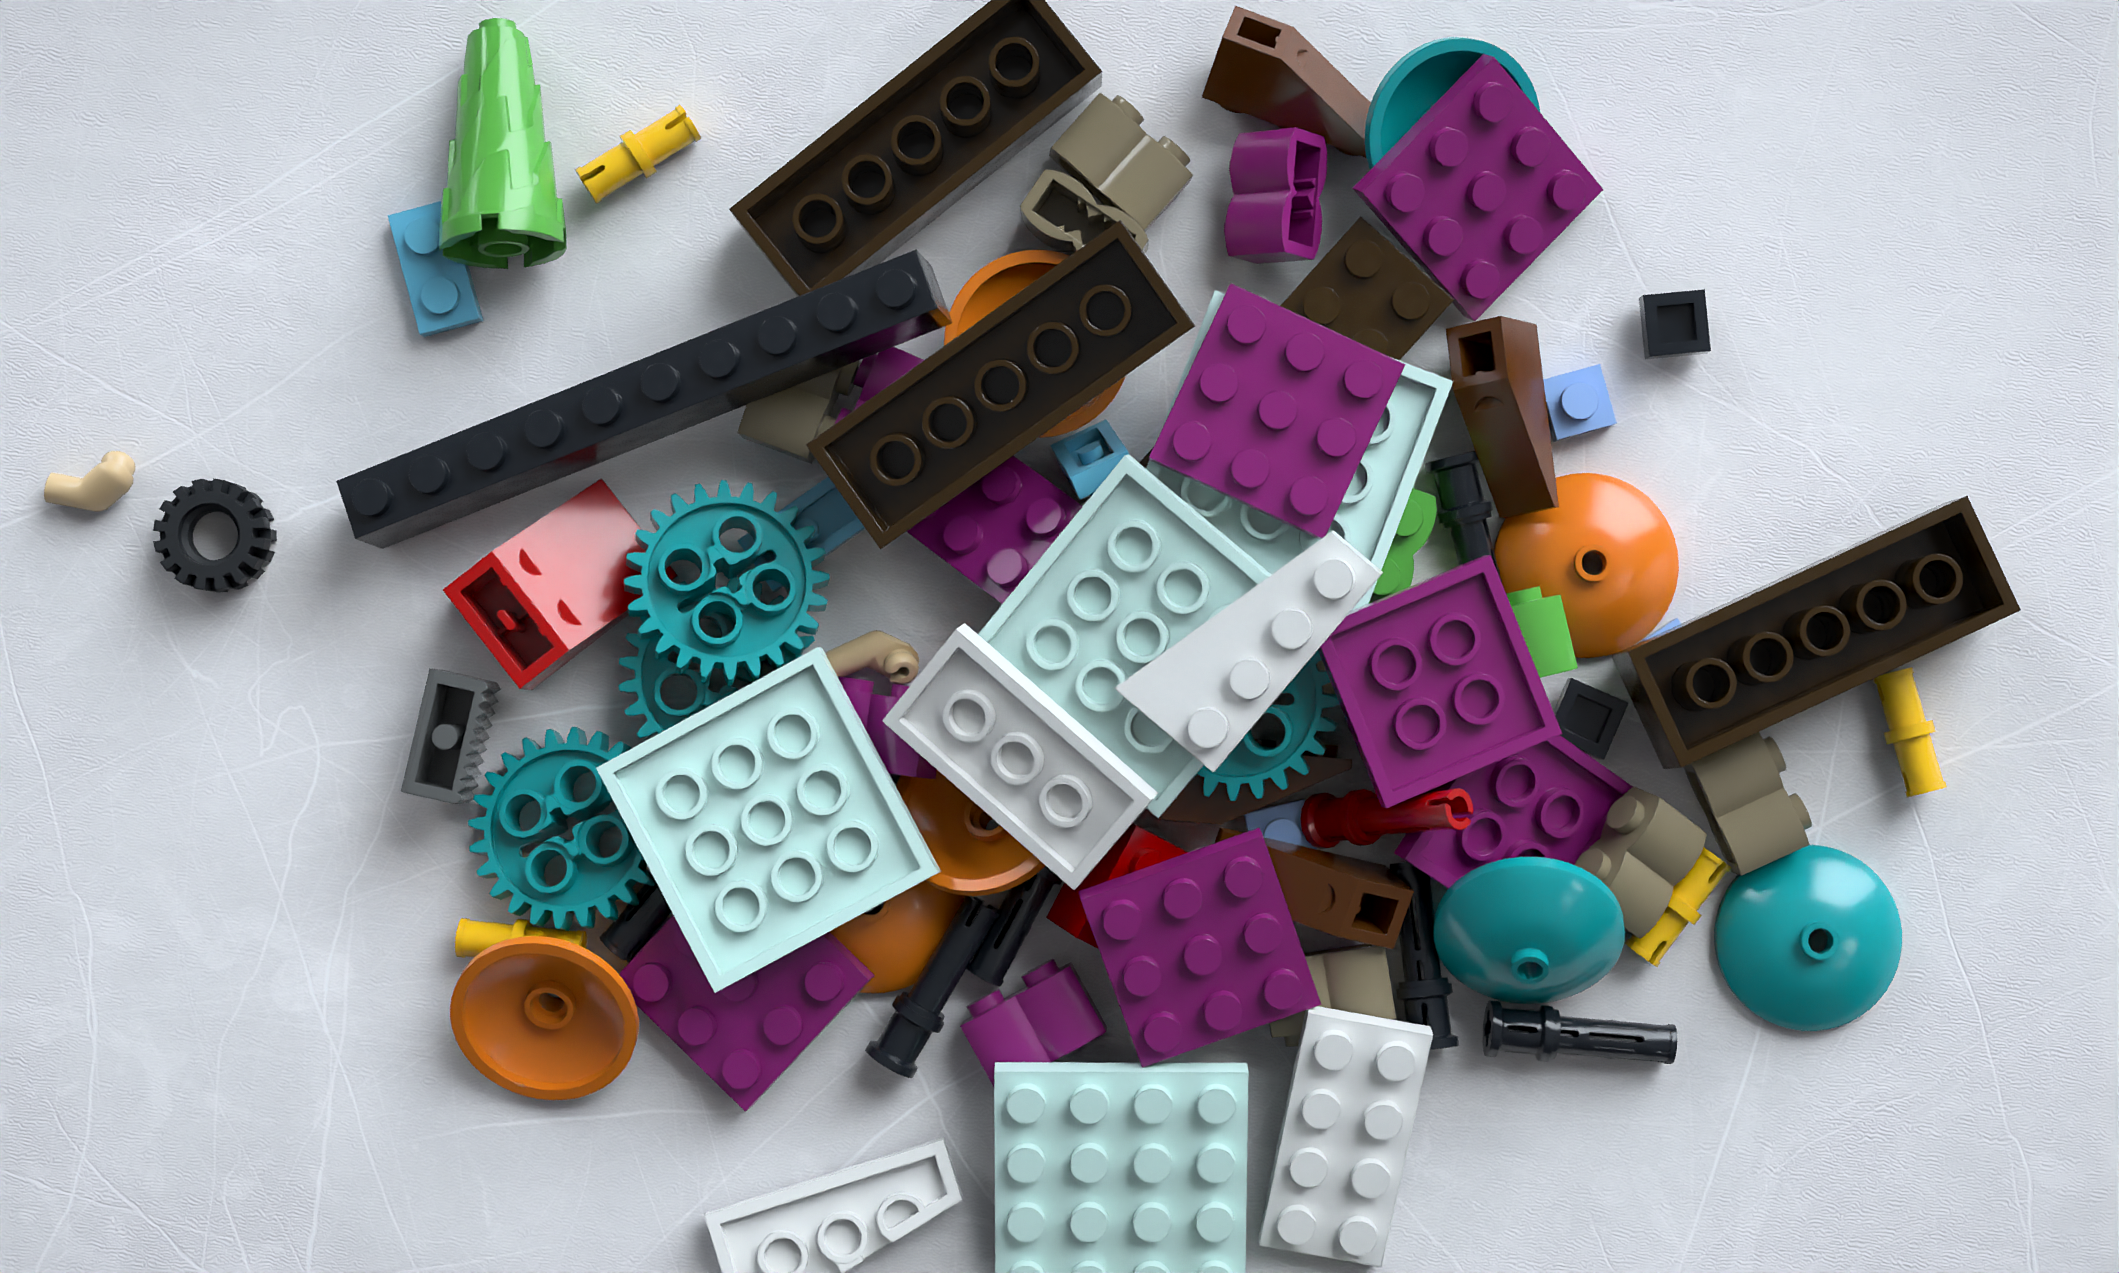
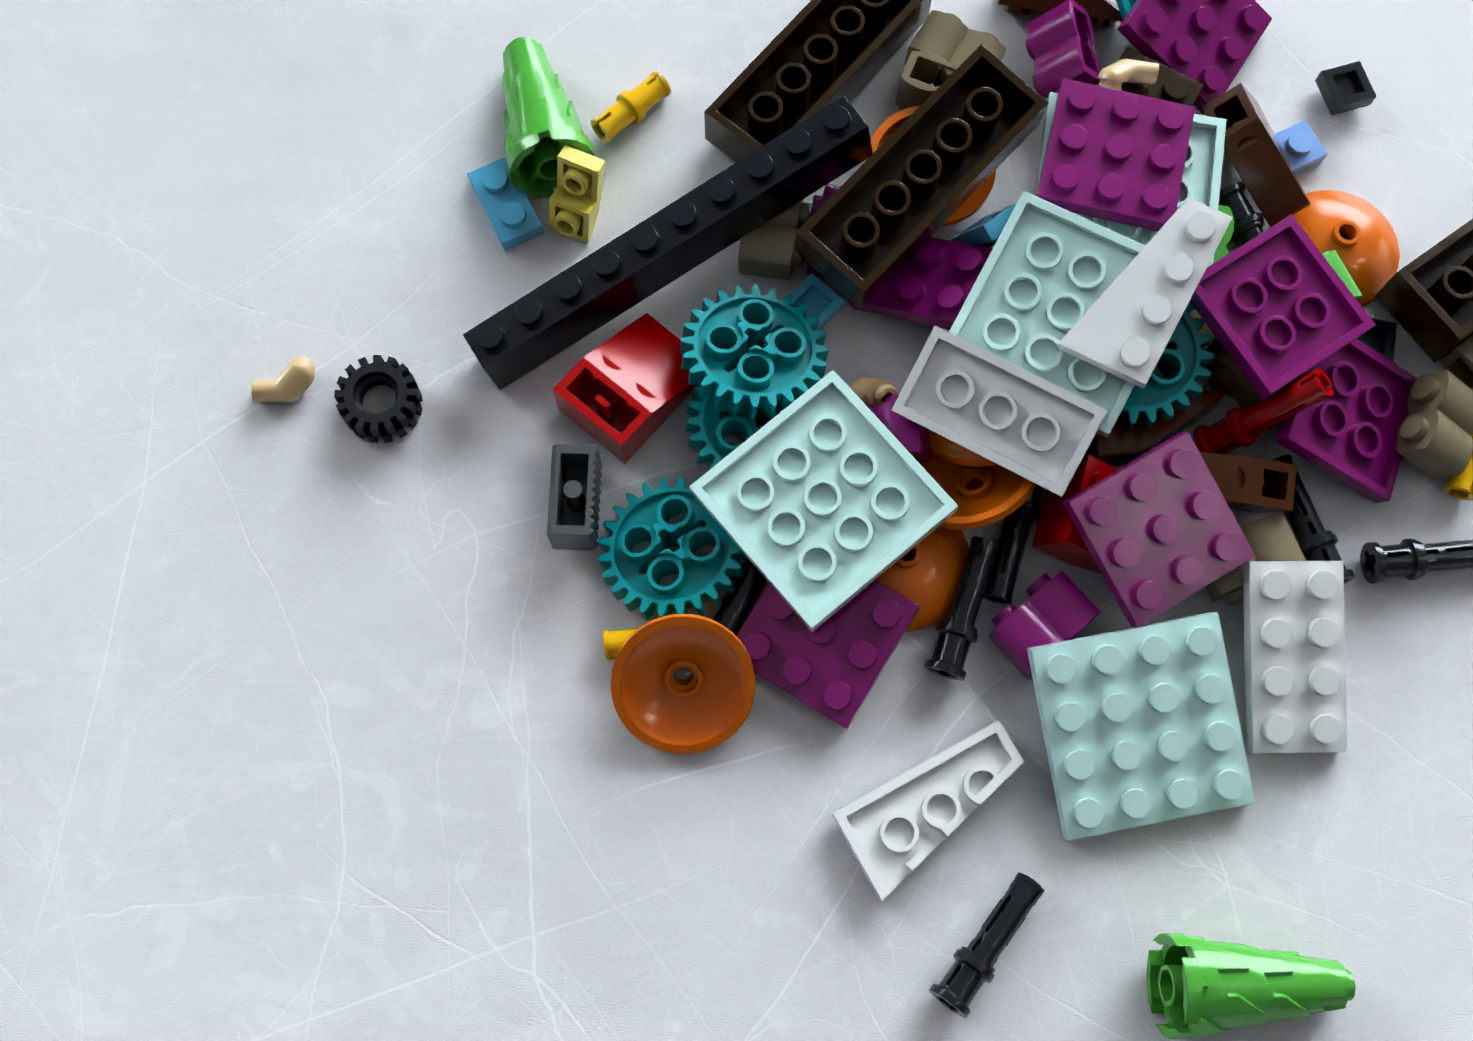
camera: 15 degrees left, 15 degrees down
teal dish [1434,857,1625,1004] -> none
none -> light yellow slope [549,145,606,243]
none -> tan arm [1097,59,1159,91]

